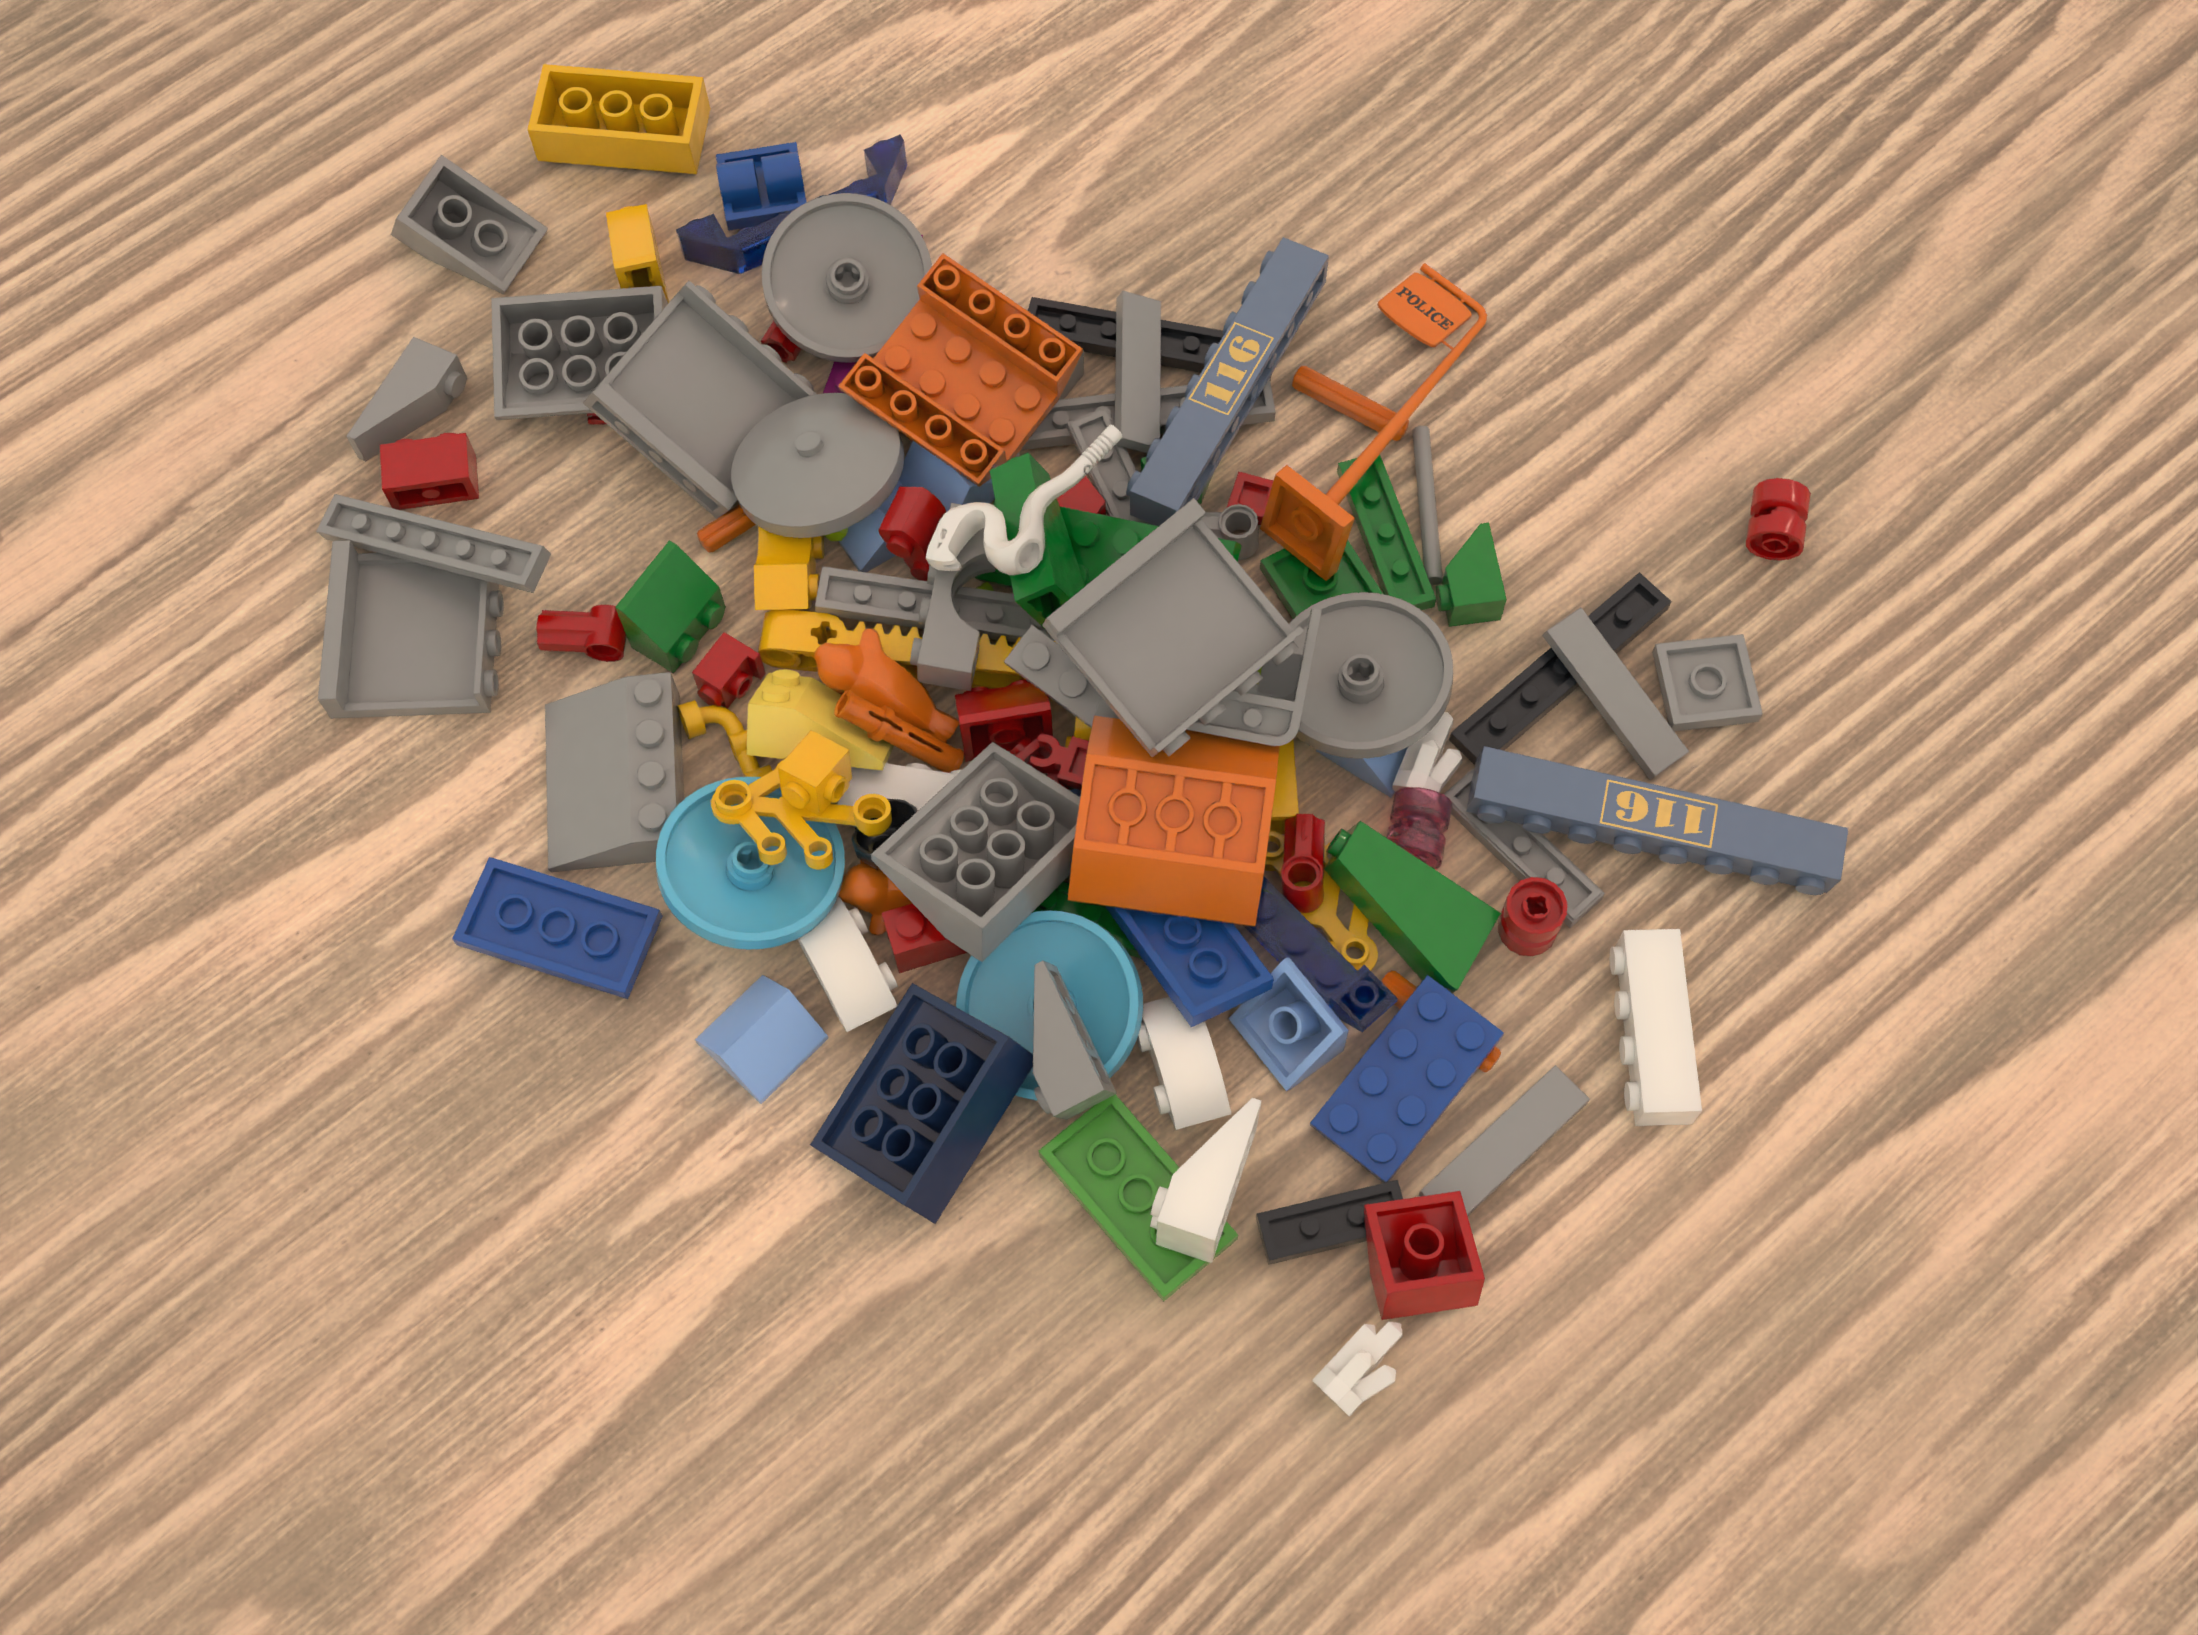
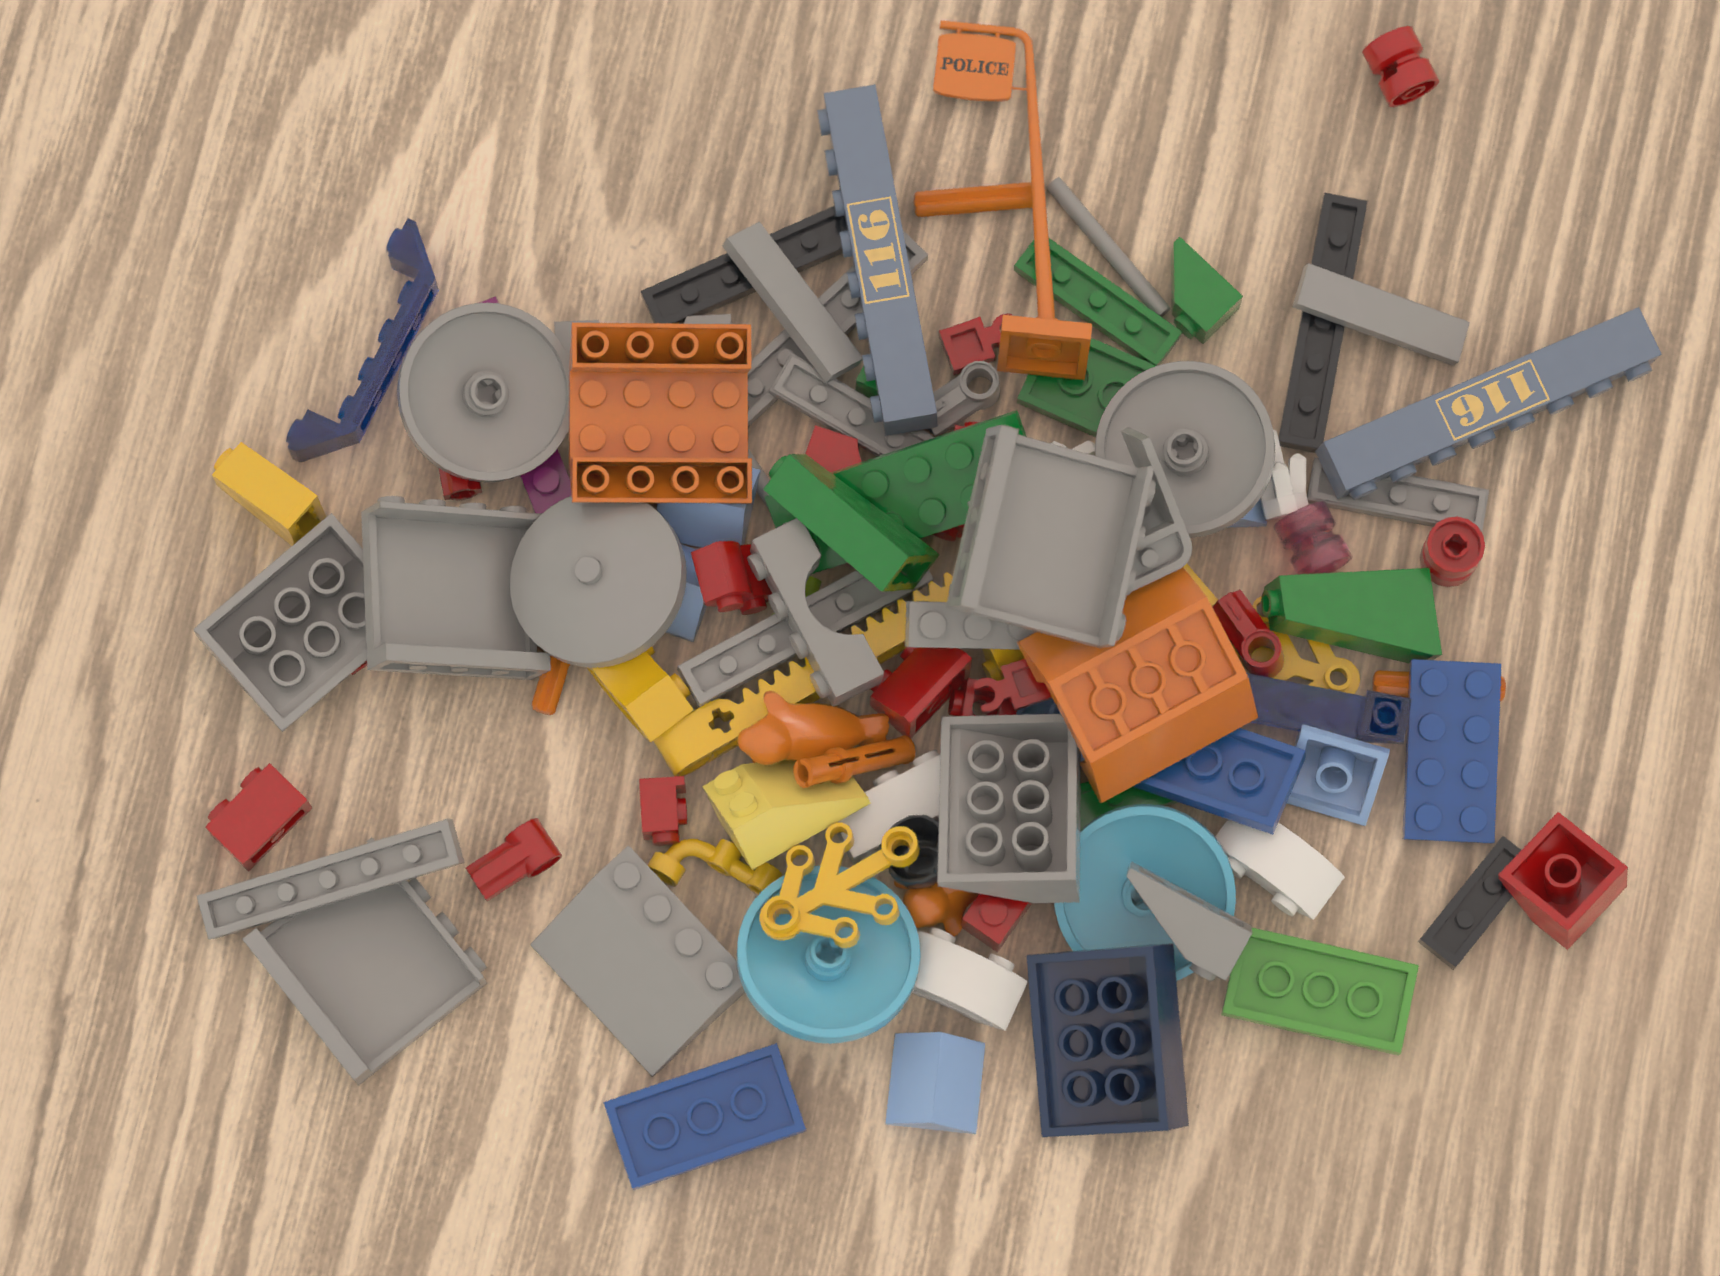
camera: 40 degrees left, 10 degrees up
light grey slope [346,337,467,462] -> none
light grey slope [391,155,548,294] -> none
yellow brick [527,64,711,174] -> none
green slope [615,540,726,673] -> none
blue plate [716,142,807,231] -> none
yellow brick [778,730,852,816] -> none
white animal [926,424,1123,575] -> none
white slope [1150,1098,1262,1263] -> none
white rock [1312,1321,1403,1417] -> none
light grey tile [1419,1065,1590,1216] -> none
white brick [1609,929,1702,1126] -> none
light grey plate [1652,634,1763,731] -> none

